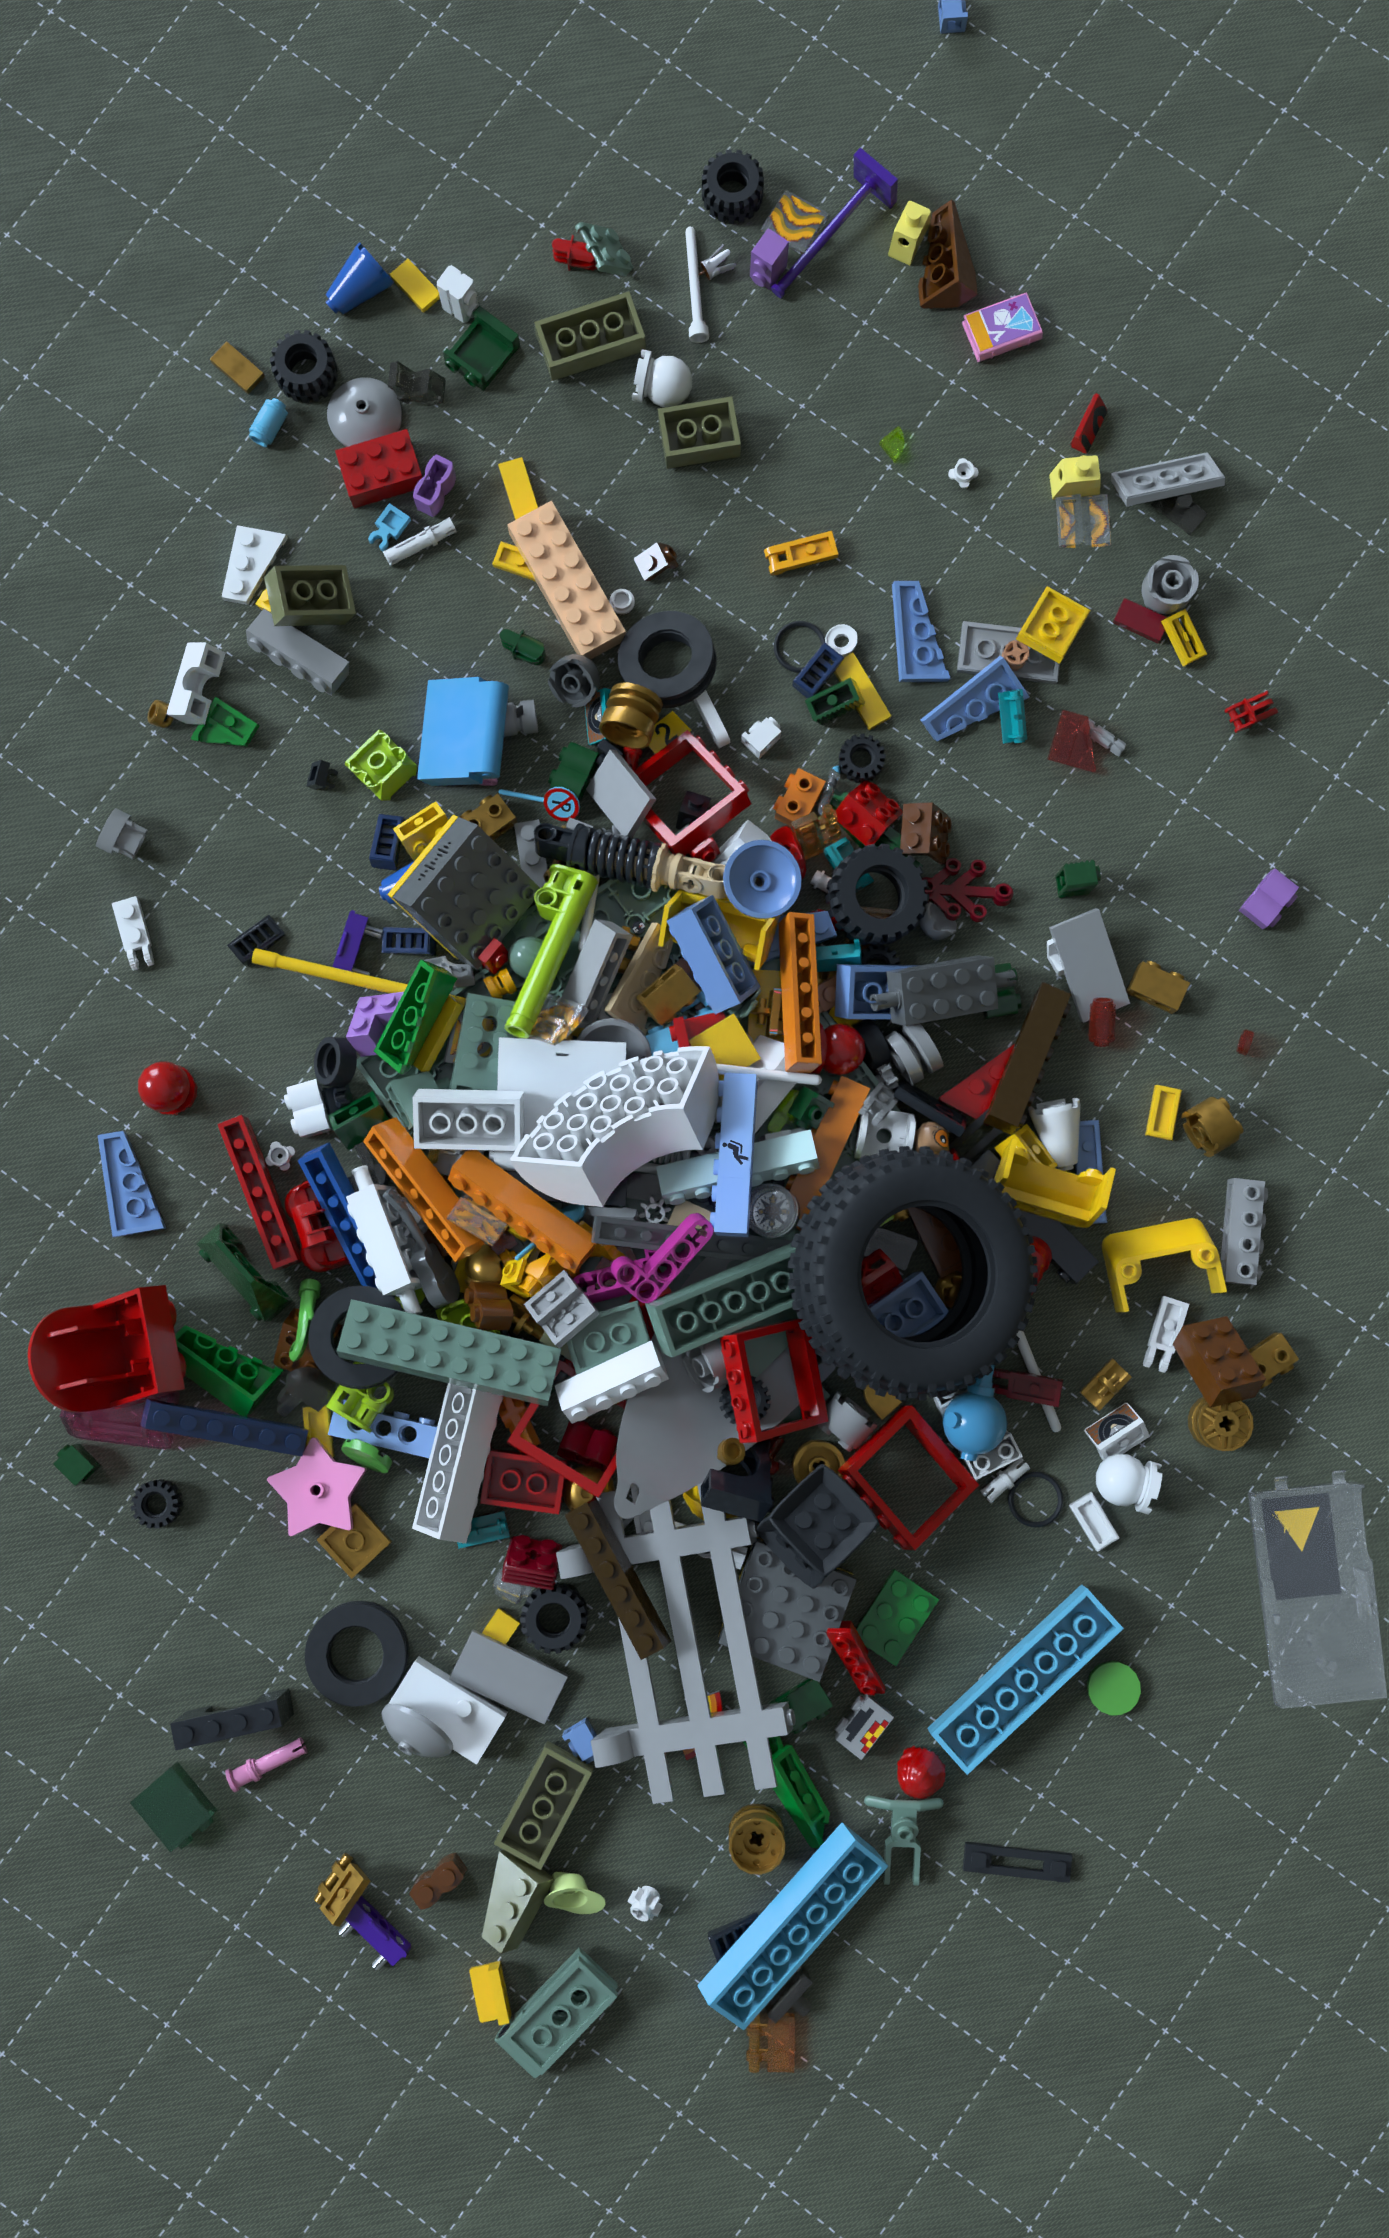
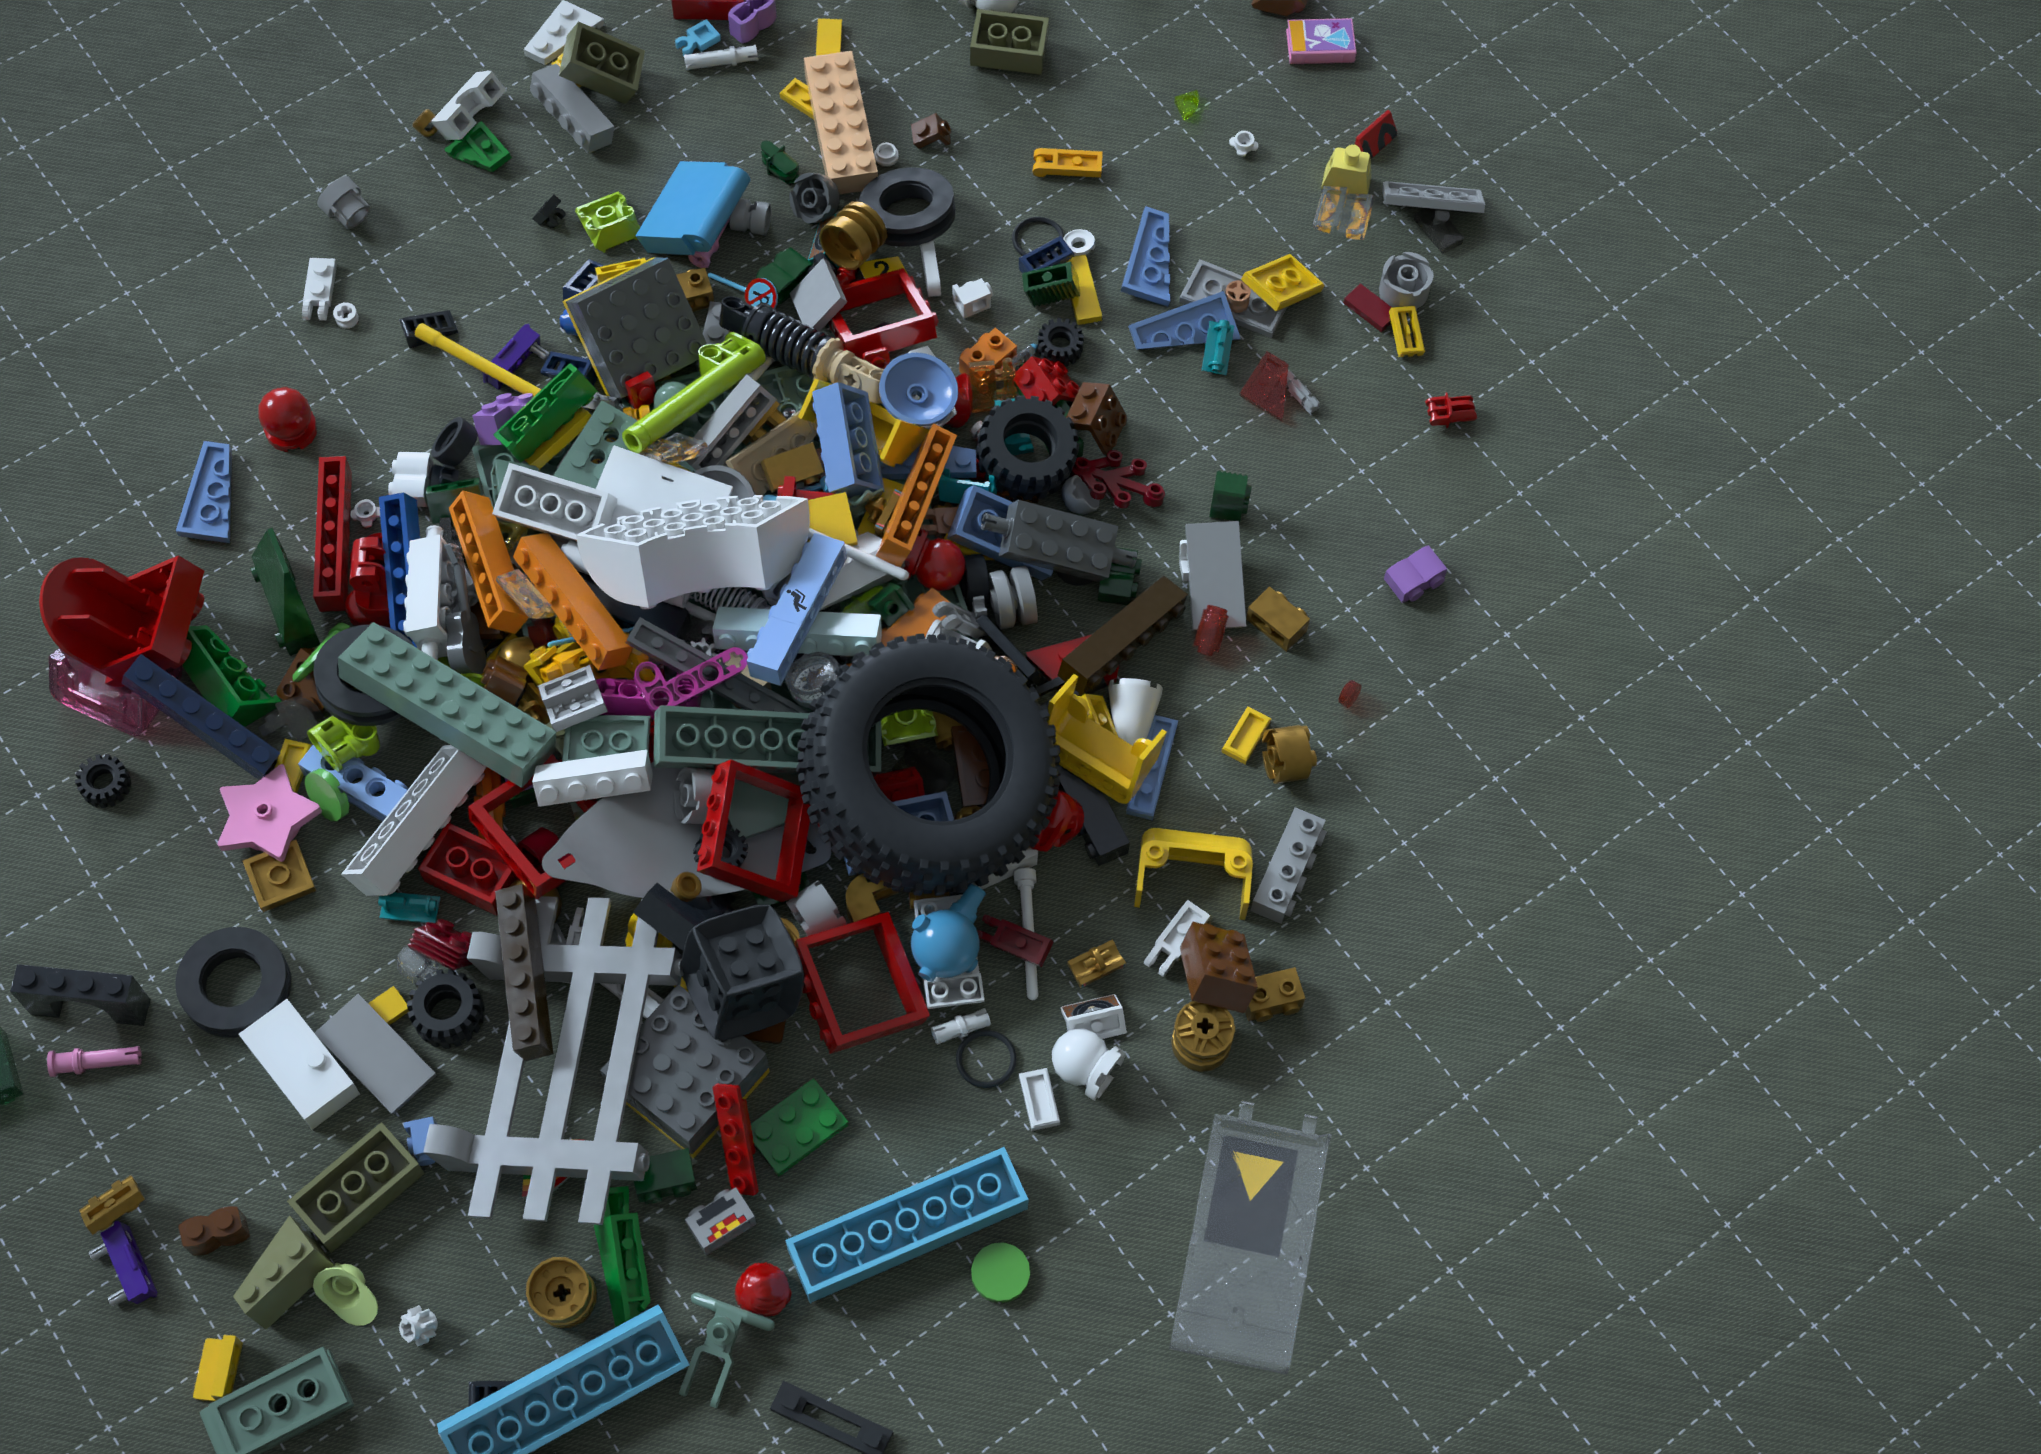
camera: 15 degrees right, 20 degrees down
dark green brick [53,1443,101,1486] -> none
light grey dish [382,1704,453,1758] -> none
none -> white bush [333,303,359,329]

